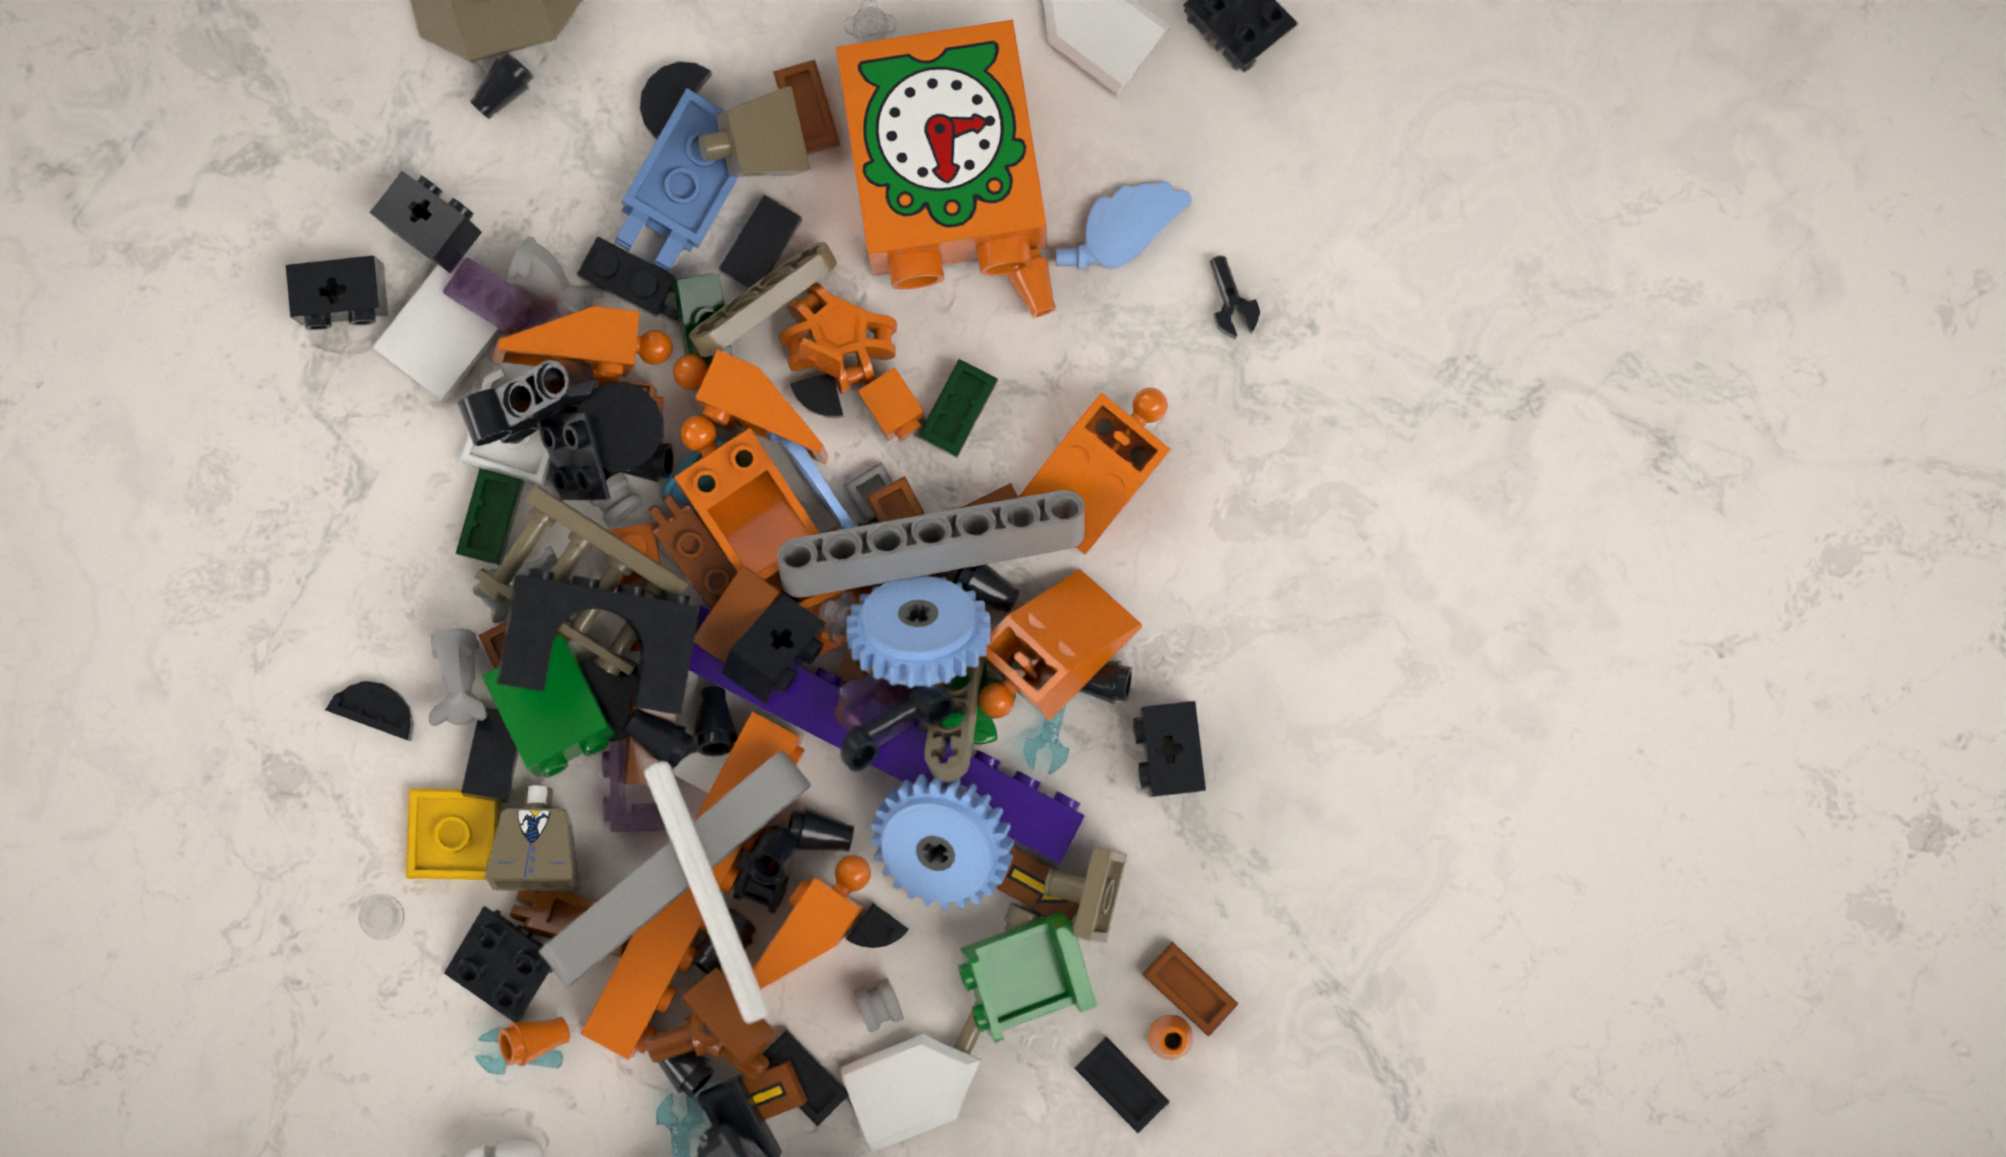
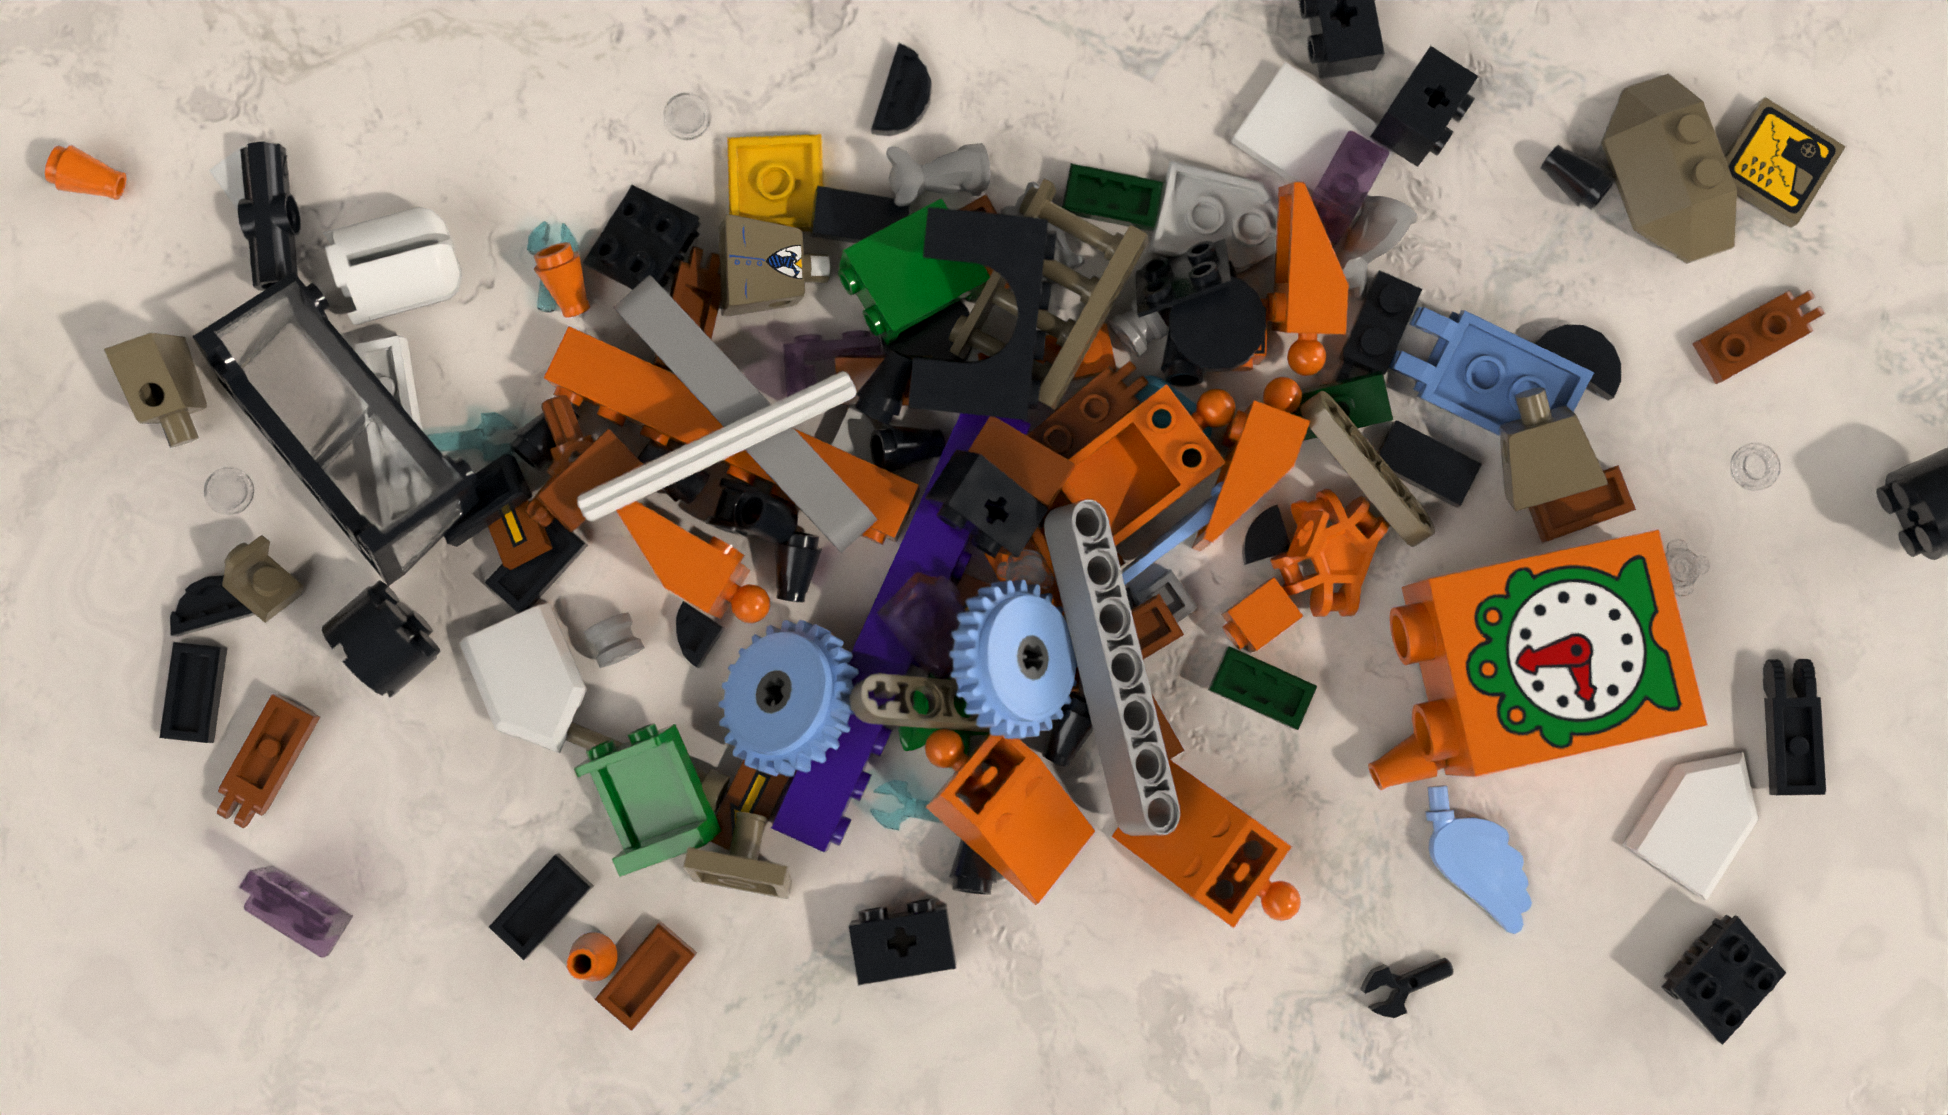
camera: 85 degrees right, 0 degrees up
black piece [457,359,595,446] -> none
black bar [840,685,955,772] -> none

